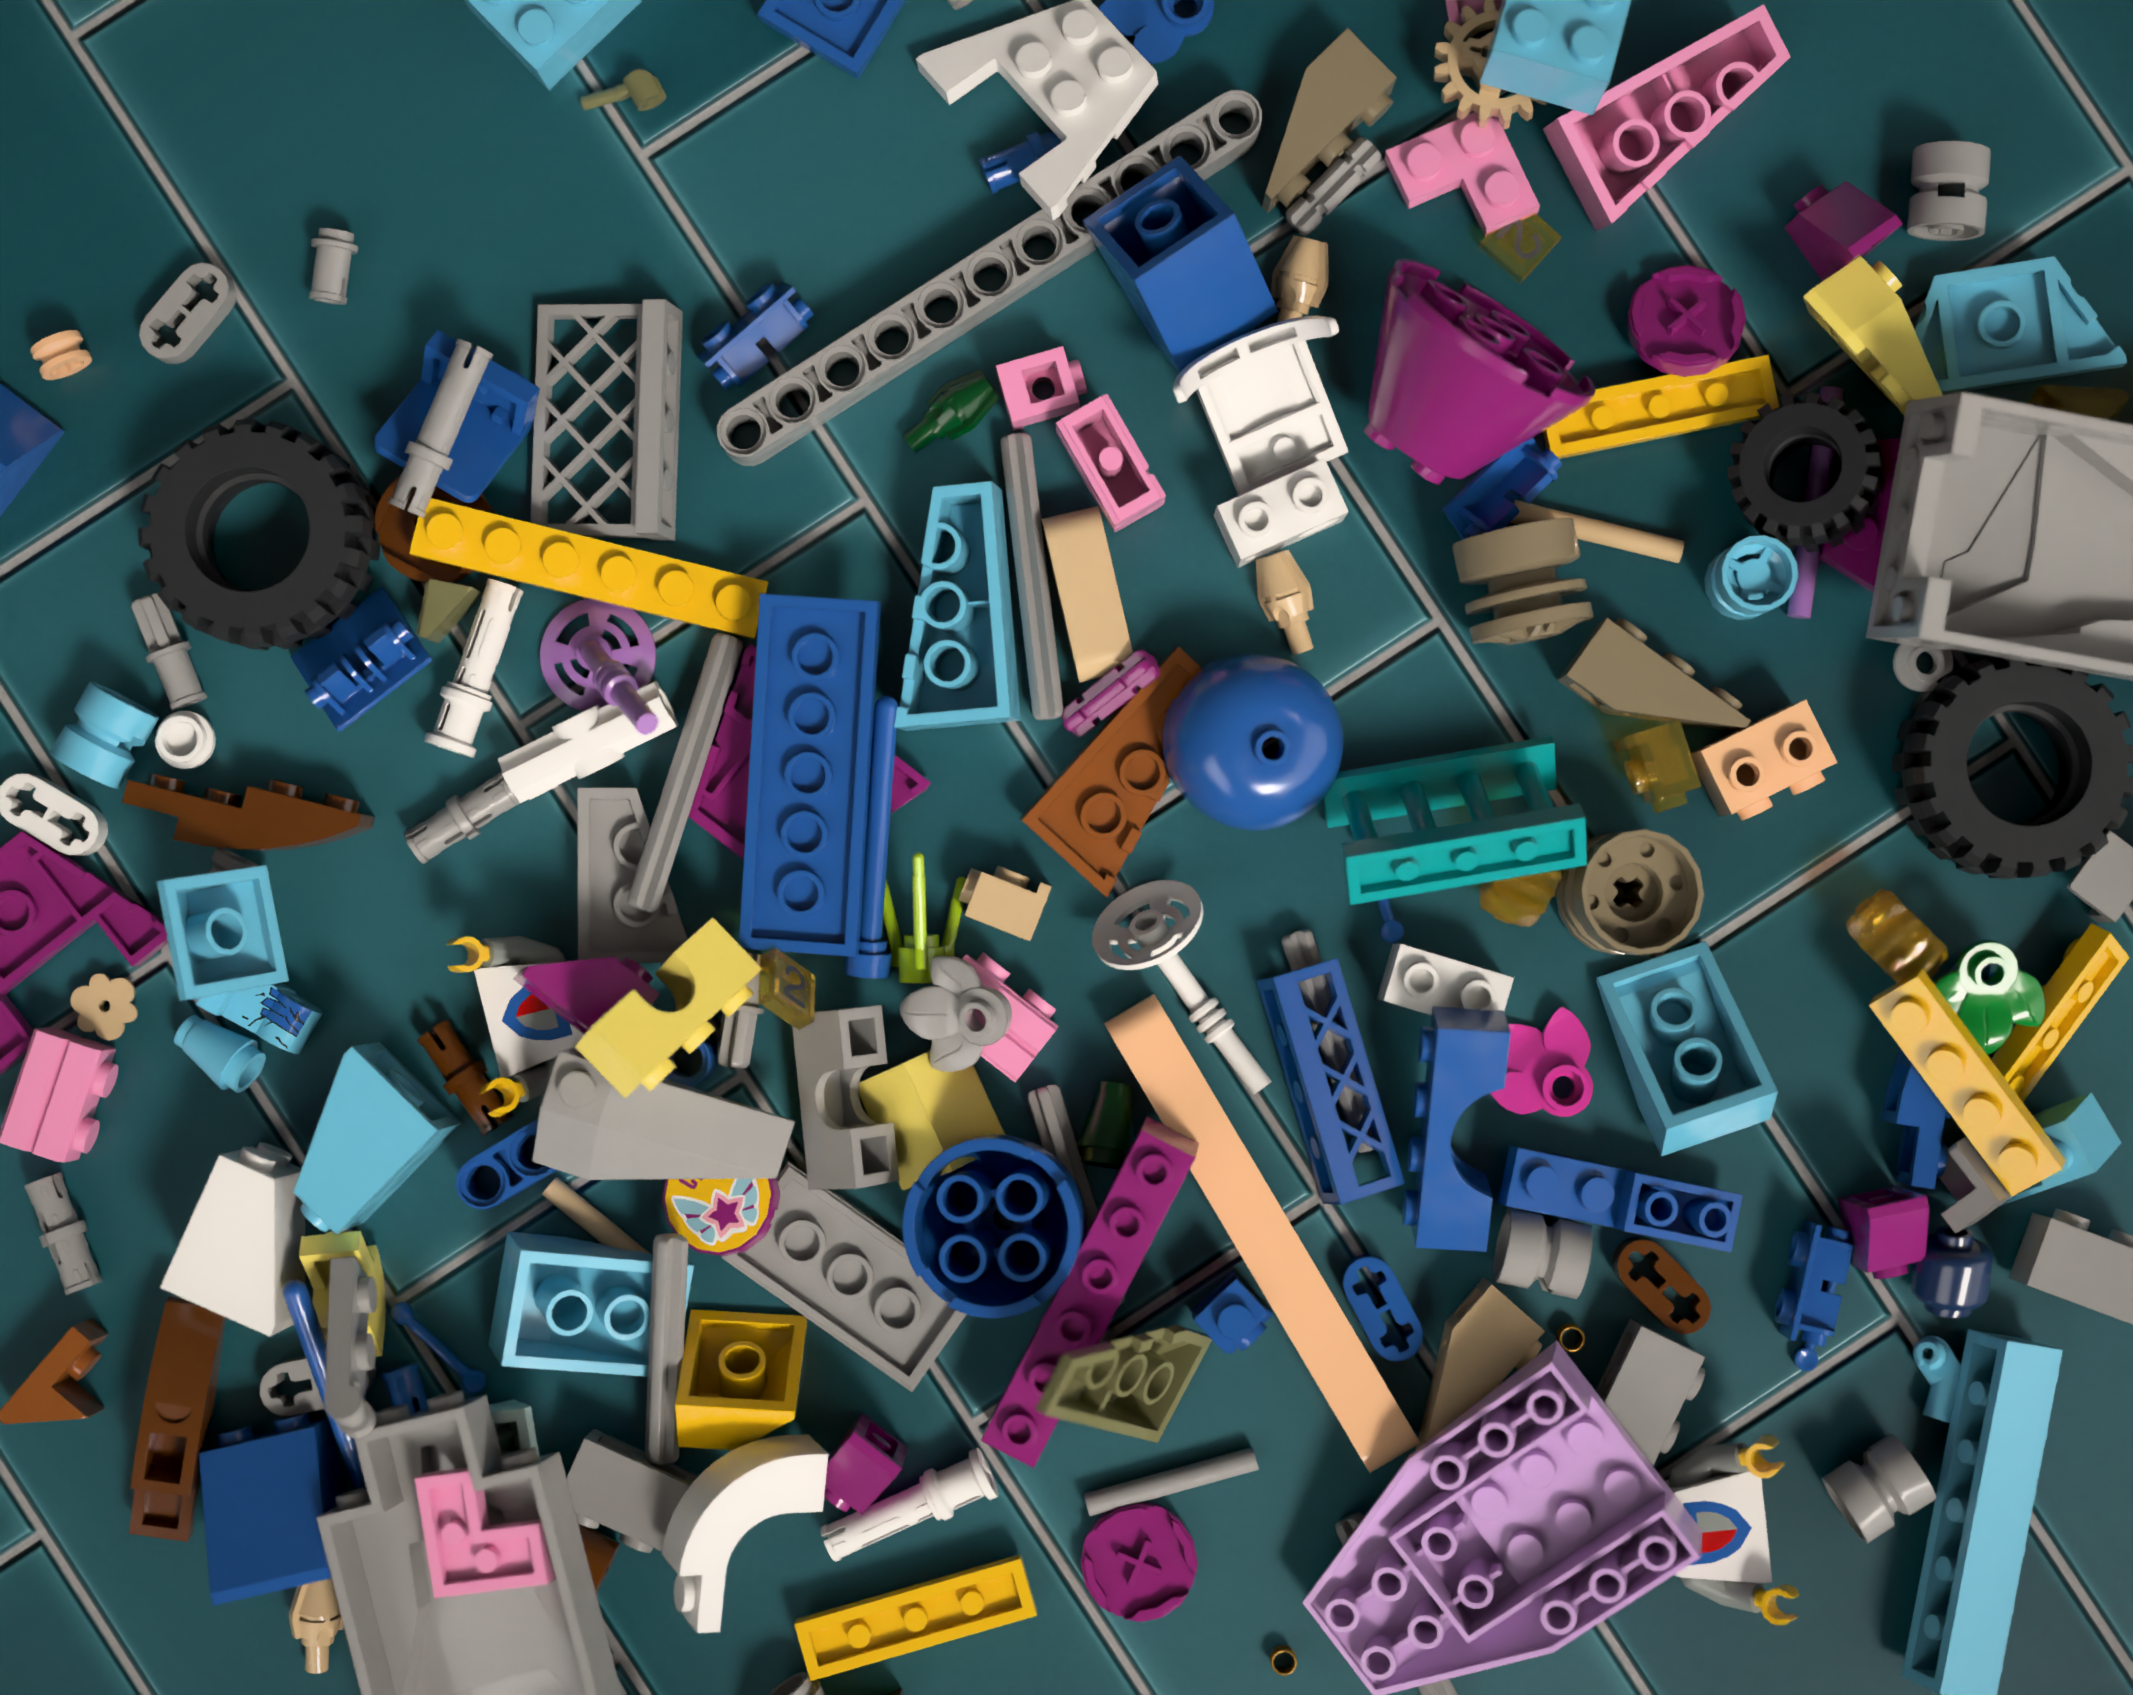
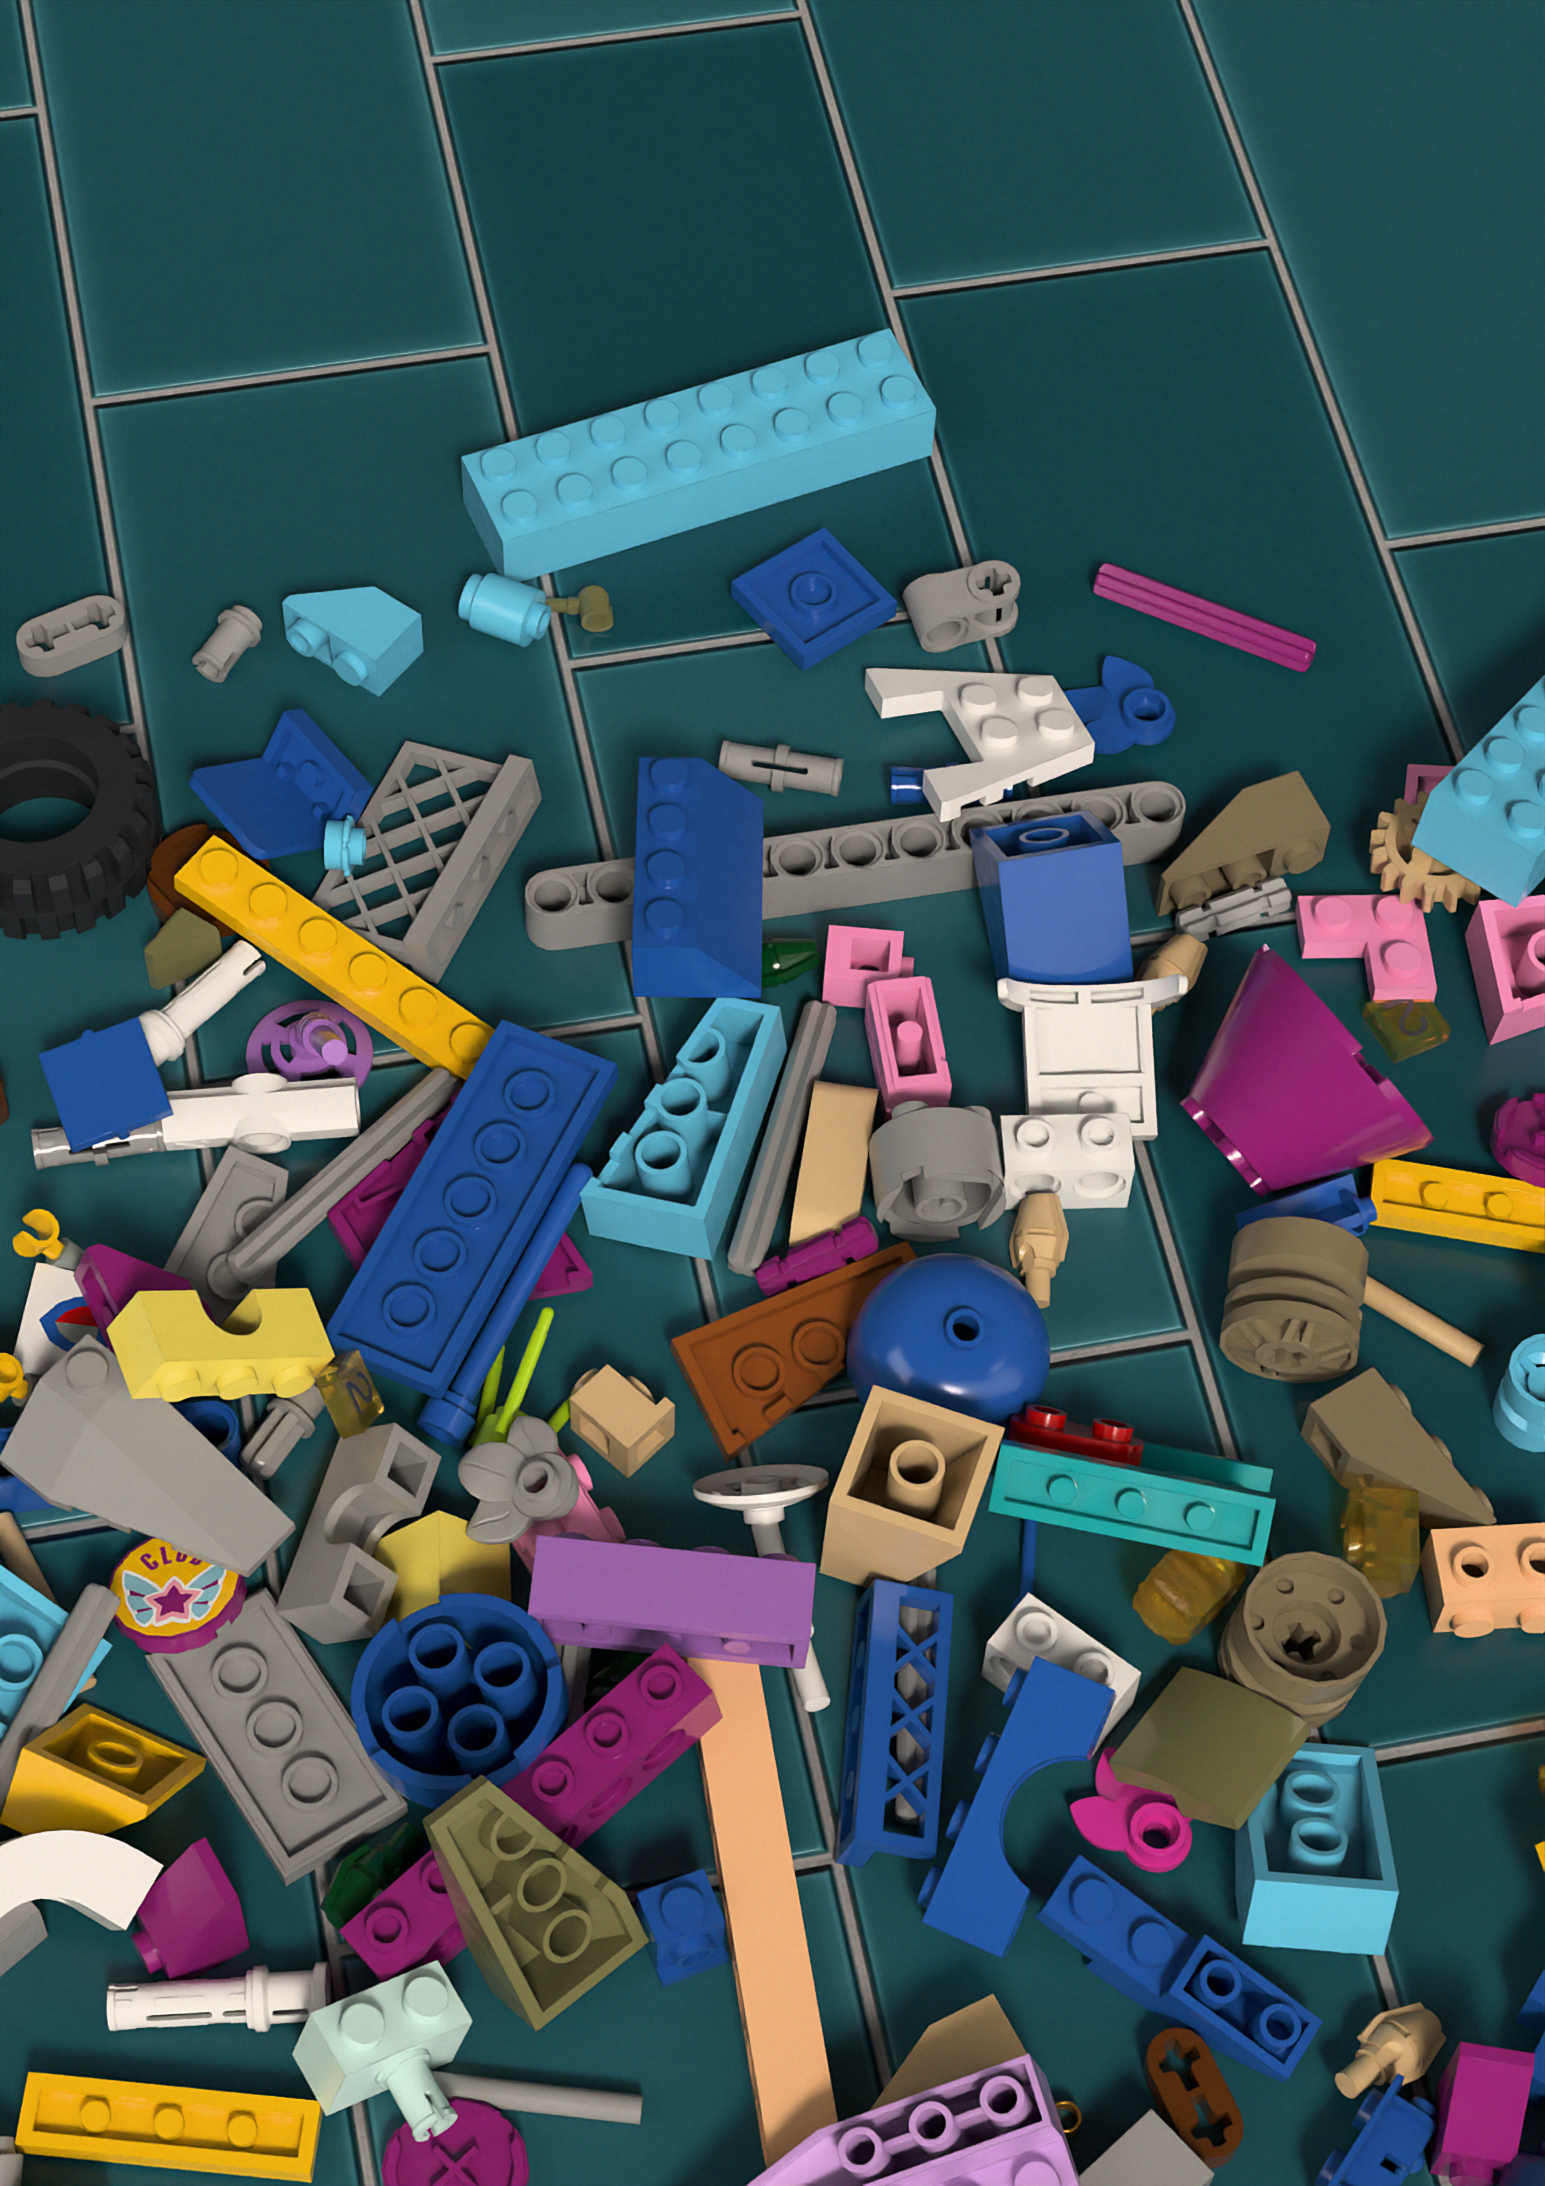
camera: 15 degrees right, 30 degrees down
blue hinge [290,587,433,733] -> none
light grey pin [388,339,493,518] -> none
blue hinge [696,281,814,391] -> none
blue beam [1341,1254,1423,1362] -> none
light grey wheel [1493,1207,1593,1299] -> none
none -> blue piece [38,1016,174,1153]
none -> medium azure slope [282,586,424,697]
none -> light aqua brick [292,1960,473,2142]
none -> dark green piece [320,1823,425,1930]
none -> medium azure plate [324,815,367,877]
none -> medium azure brick [458,573,551,647]
none -> medium lavender brick [528,1532,816,1669]
none -> blue slope [632,757,764,998]
none -> light grey pin [718,740,844,797]
none -> tan slope [820,1385,1005,1589]
none -> light grey brick [868,1101,1007,1242]
none -> red plate [1007,1405,1145,1467]
none -> olive slope [1108,1666,1311,1831]
none -> tan piece [1335,2002,1446,2099]

